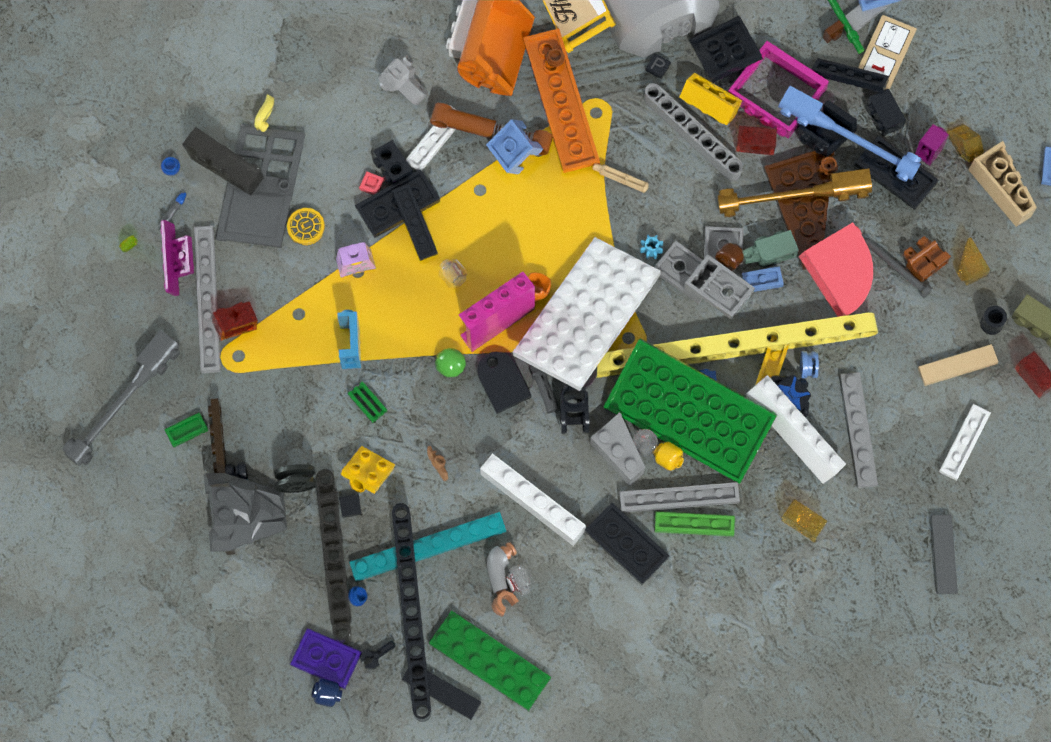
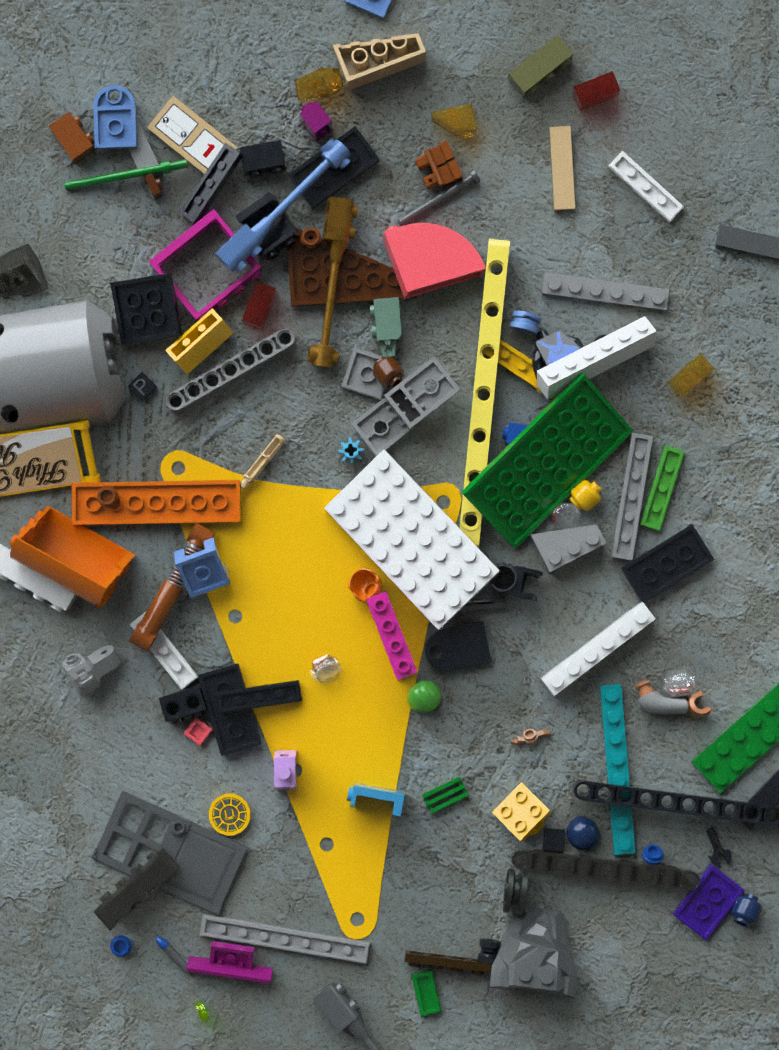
camera: 75 degrees left, 15 degrees up
clear red brick [212,301,258,341] -> none
light yellow arm [254,94,274,132] -> none
medium blue plate [741,266,784,292] -> none
black piece [980,306,1007,335] -> none
none -> dark blue hair [566,816,600,850]

